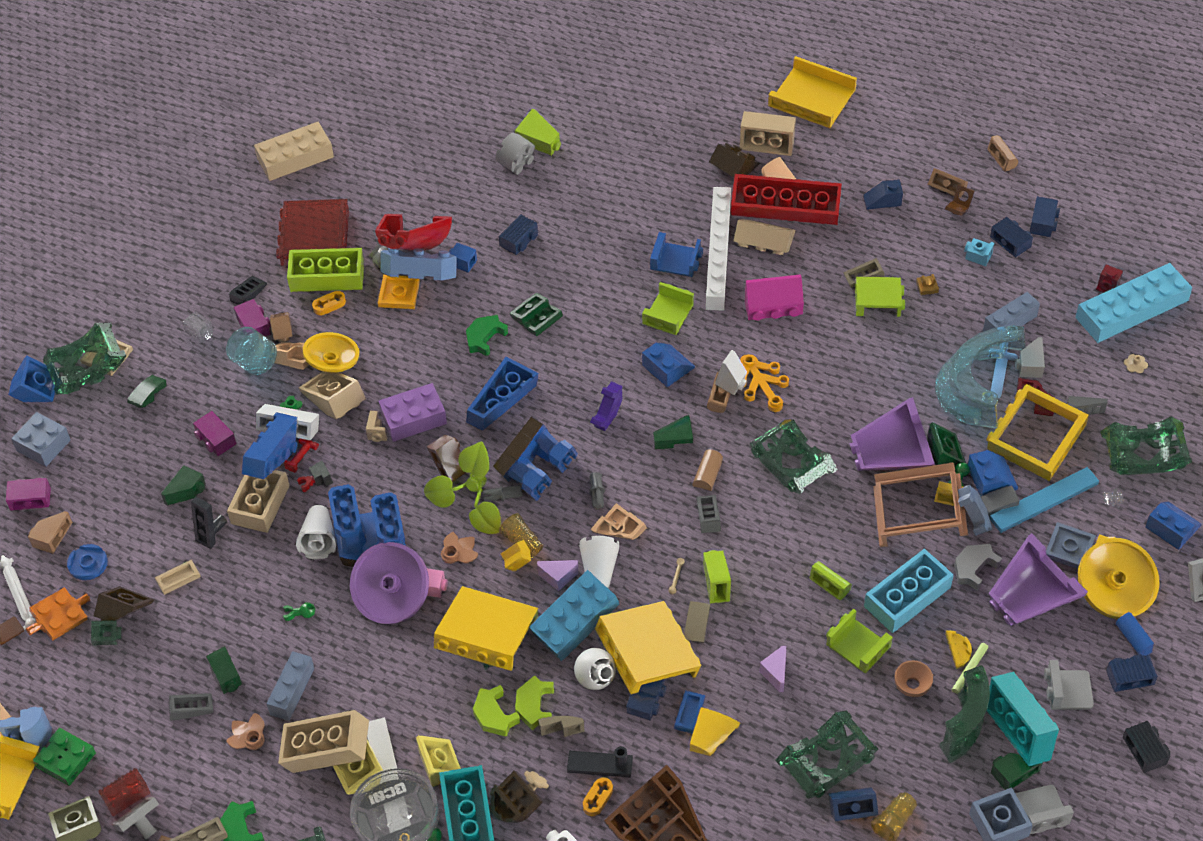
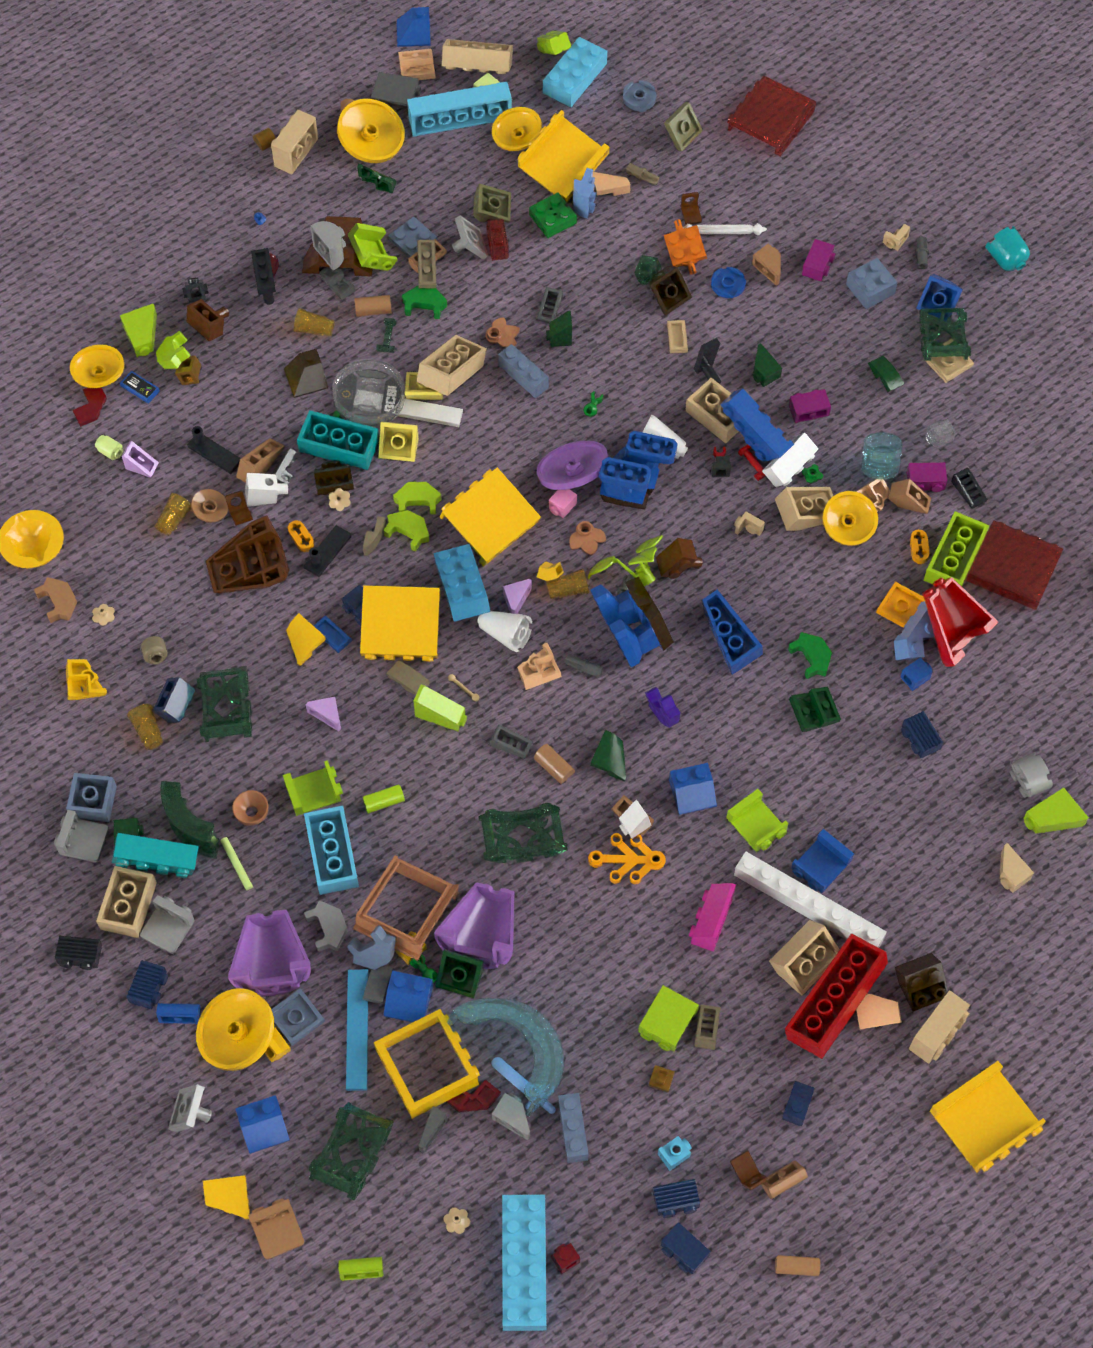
camera: 115 degrees right, 10 degrees up
medium lavender brick [379,383,447,442] -> none
white brick [574,648,616,690] -> none
yellow tile [945,630,972,669] -> none
clear plate [1103,488,1124,508] -> none
none -> tan brick [96,866,157,938]
none -> tan slope [999,843,1034,893]

